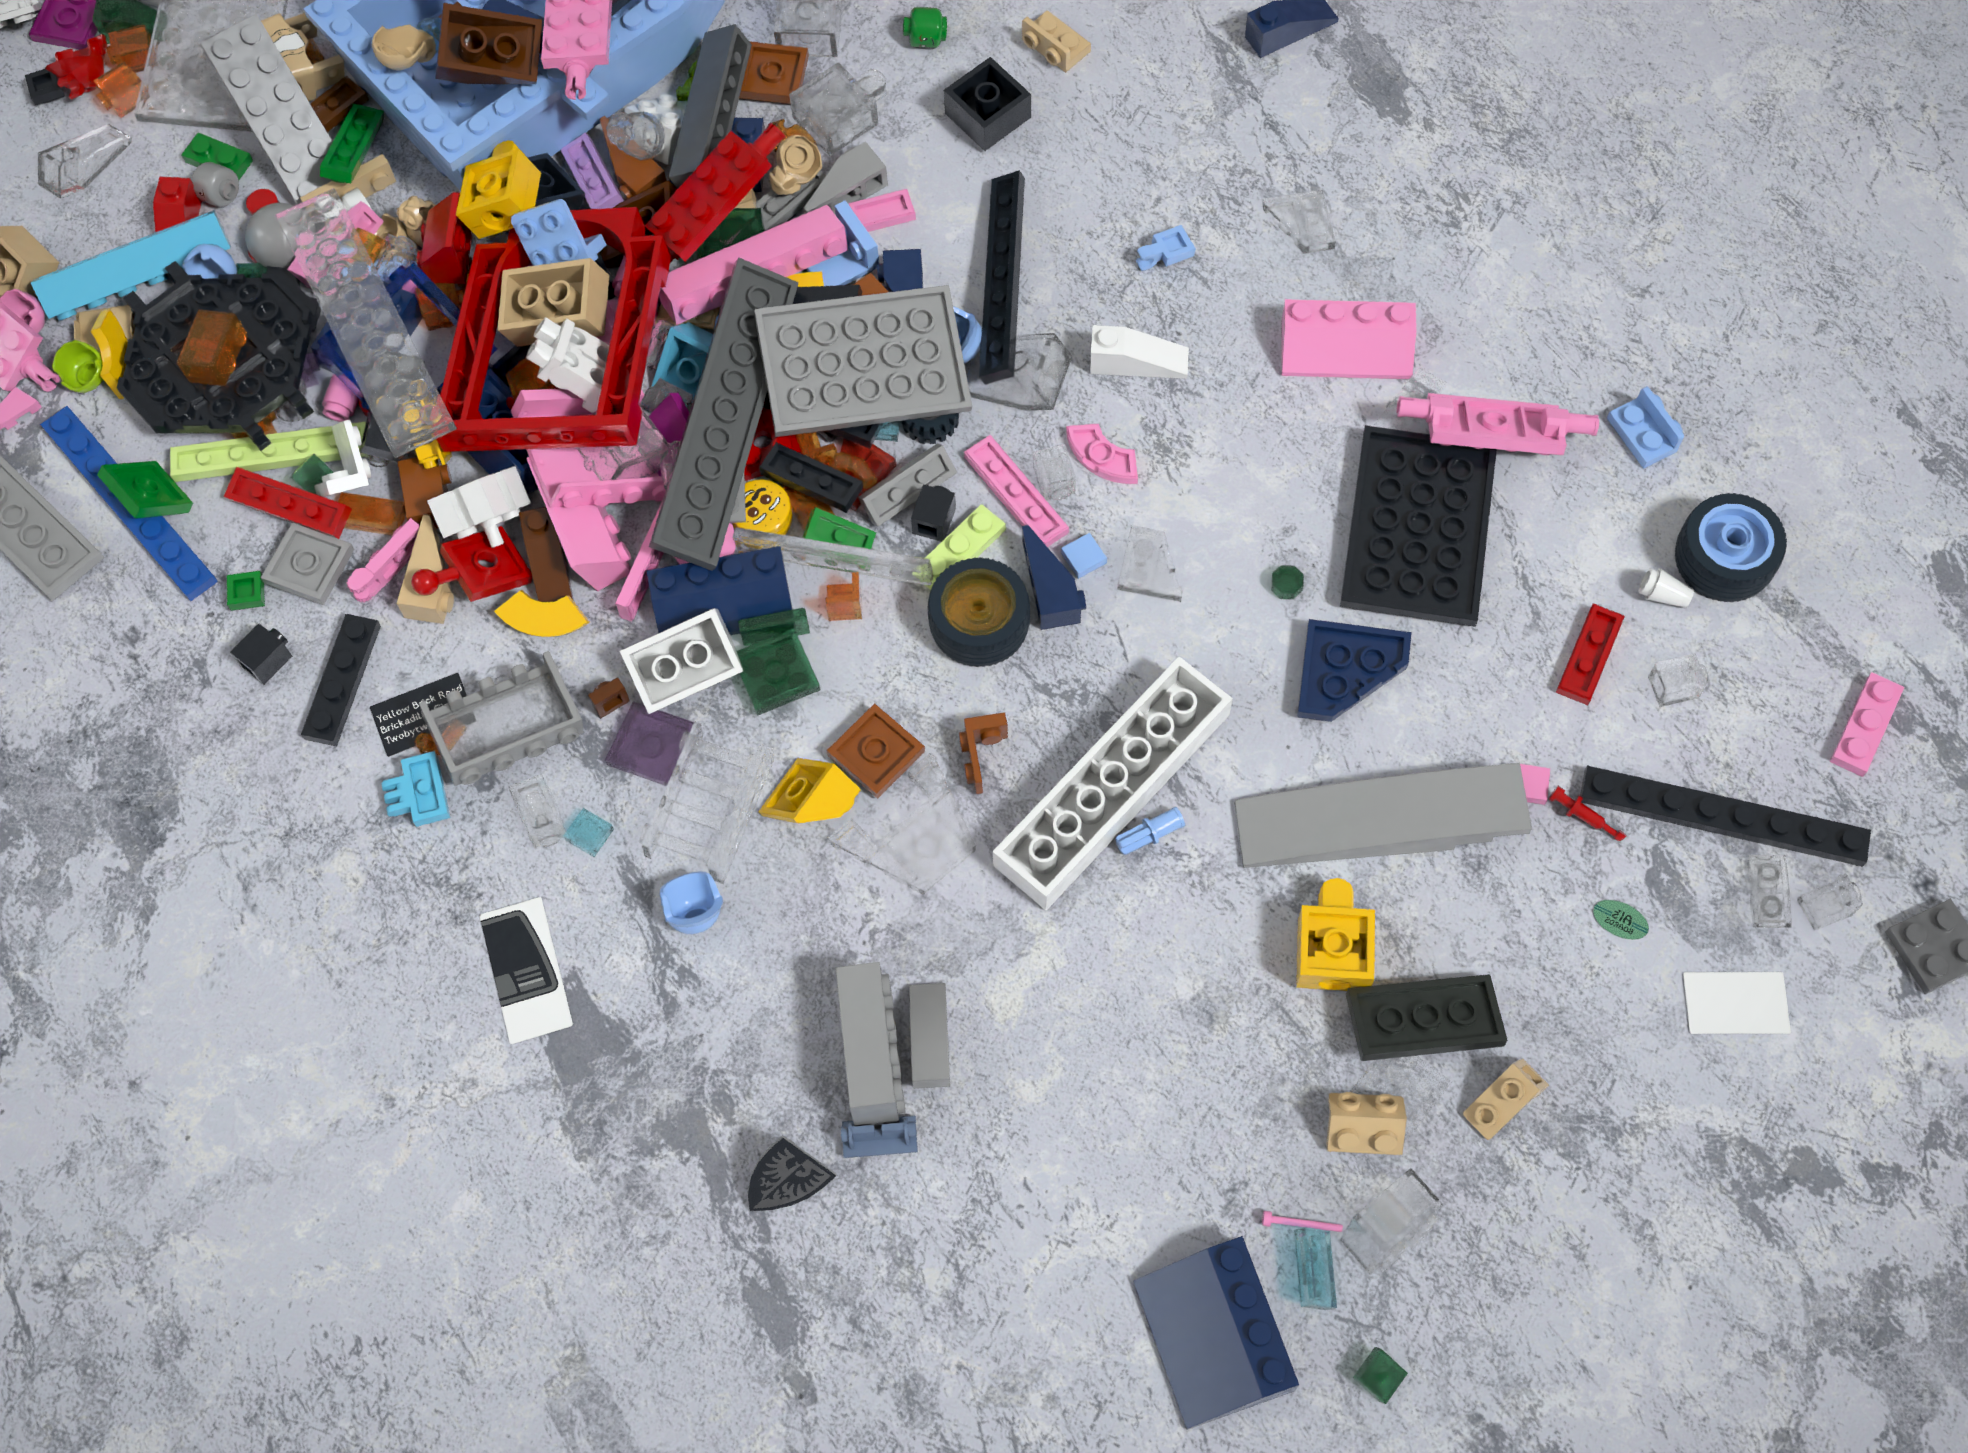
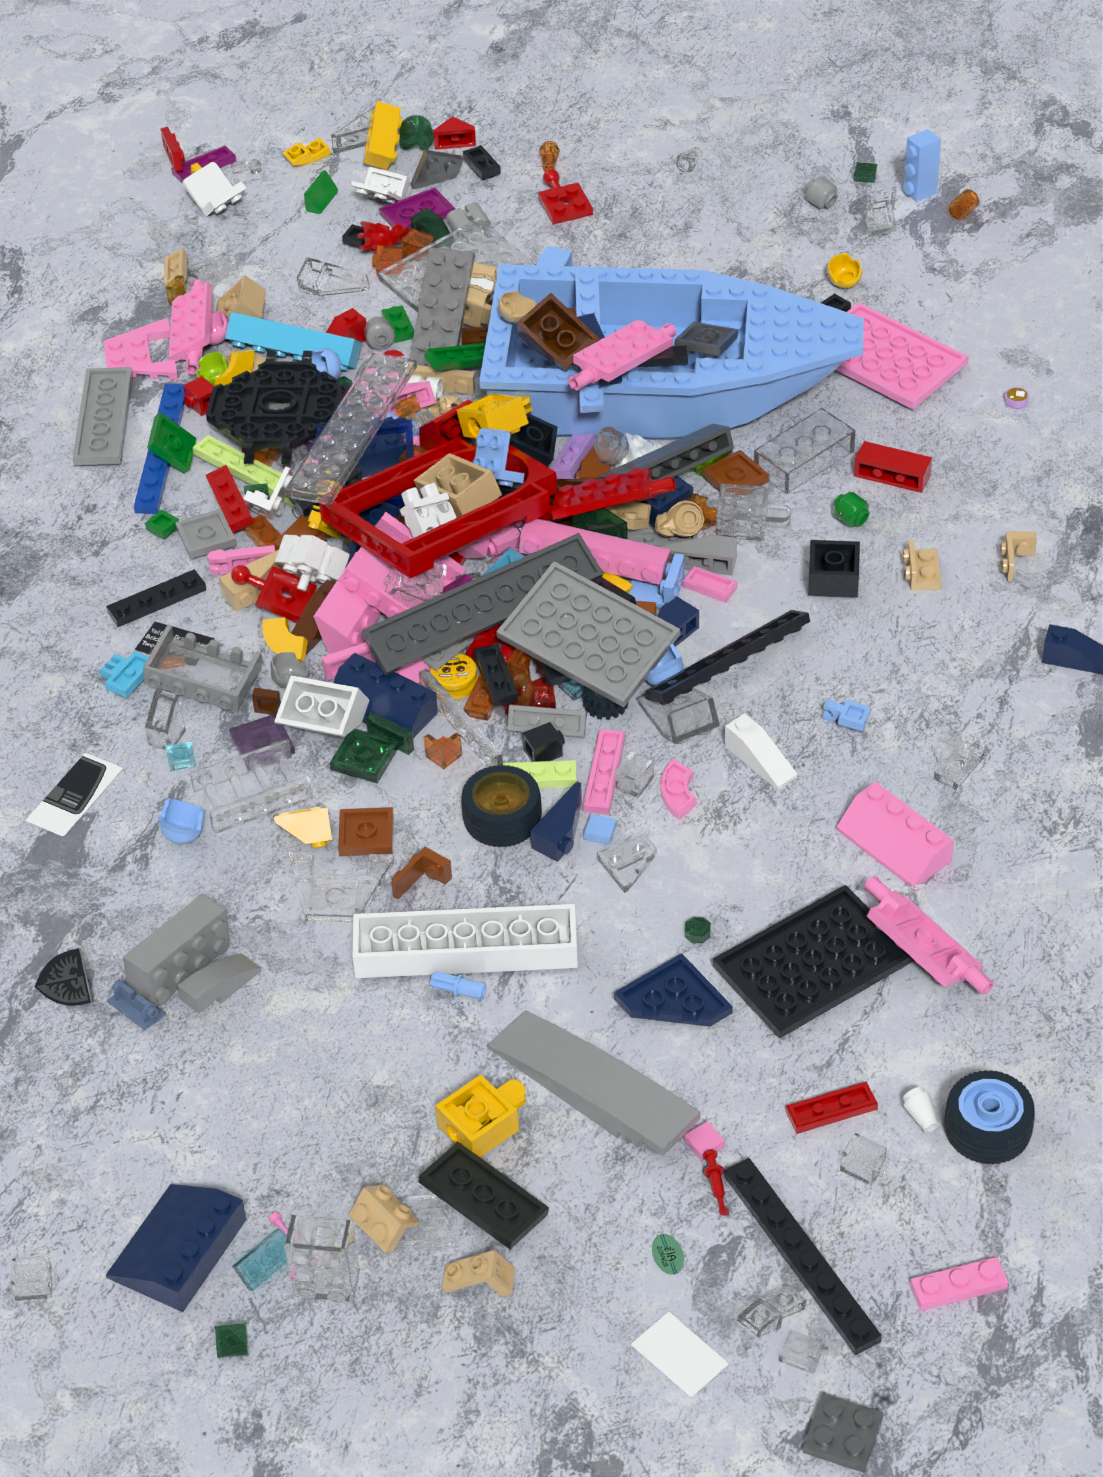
camera: 45 degrees right, 20 degrees down
clear orange brick [177,310,247,386] -> none
black brick [230,623,292,685] -> none
green plate [802,507,877,565] -> none
light blue bracket [1607,386,1684,469] -> none
none -> red brick [183,376,214,416]
none -> light grey hair [271,652,310,688]

